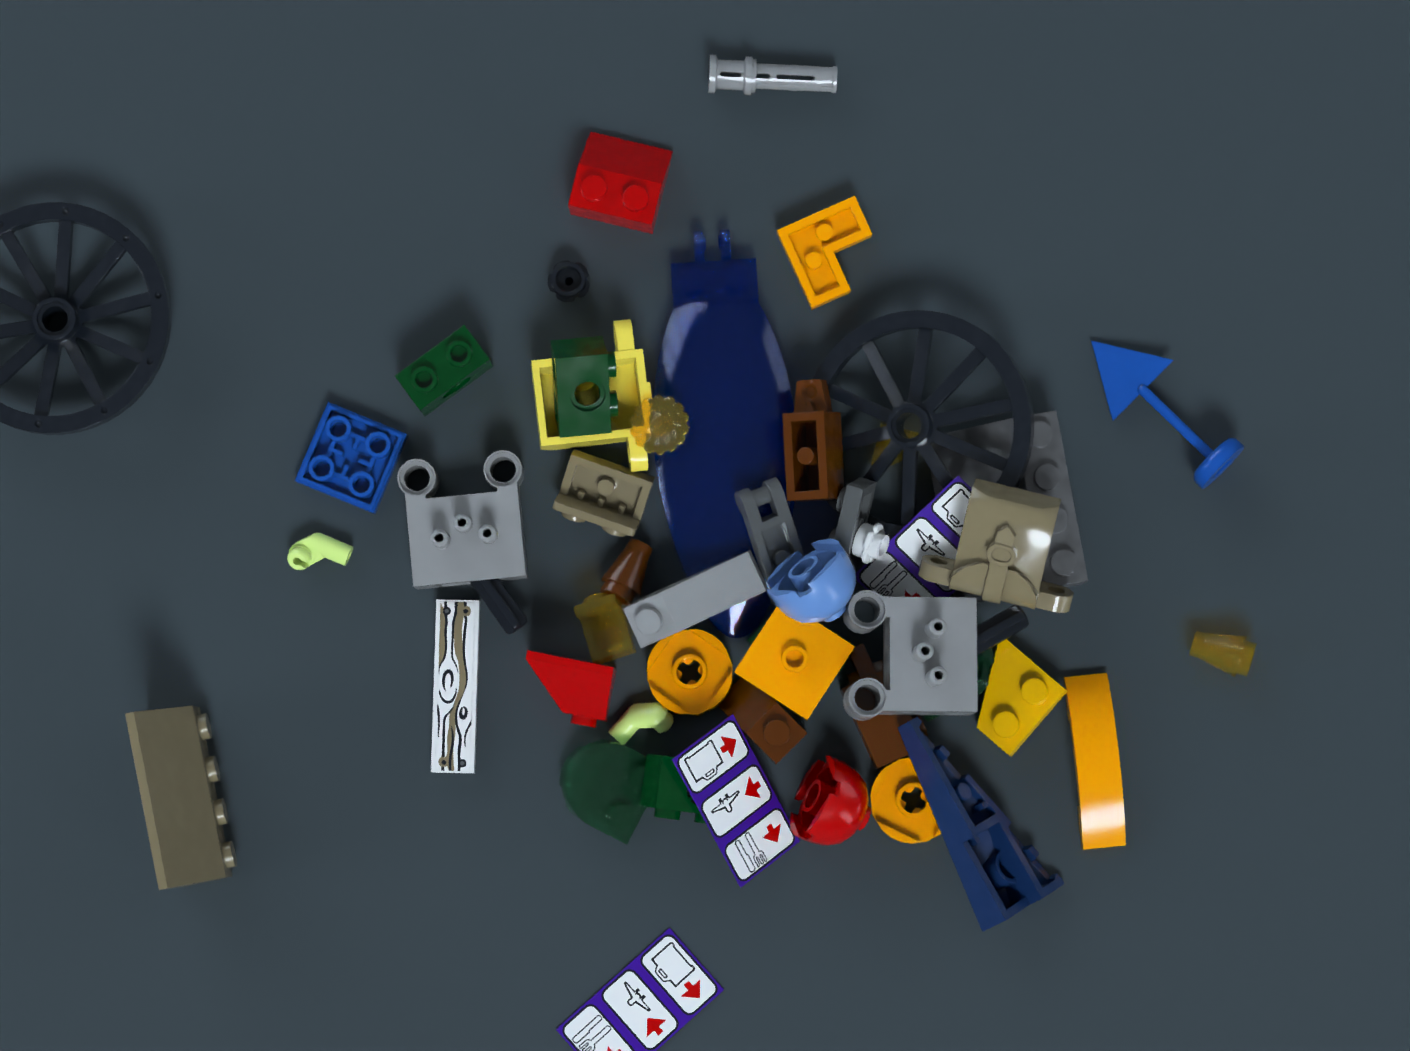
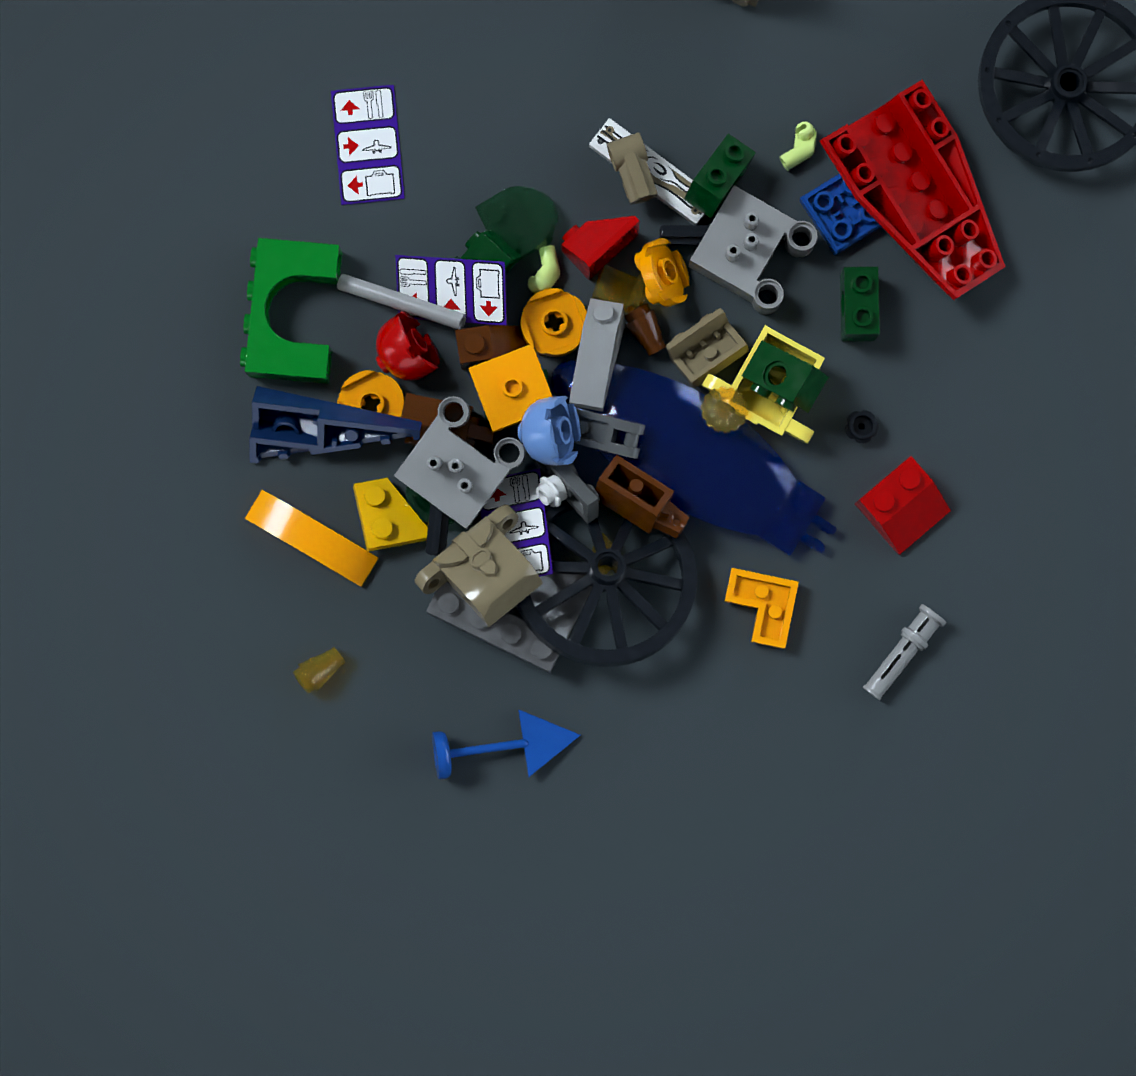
camera: 125 degrees right, 0 degrees up
none -> green arch [240,238,342,384]
none -> light grey piece [337,274,466,330]
none -> dark tan piece [606,132,658,205]
none -> light orange plate [634,238,689,307]
none -> dark green brick [684,133,756,218]
none -> red wedge [819,79,1006,300]

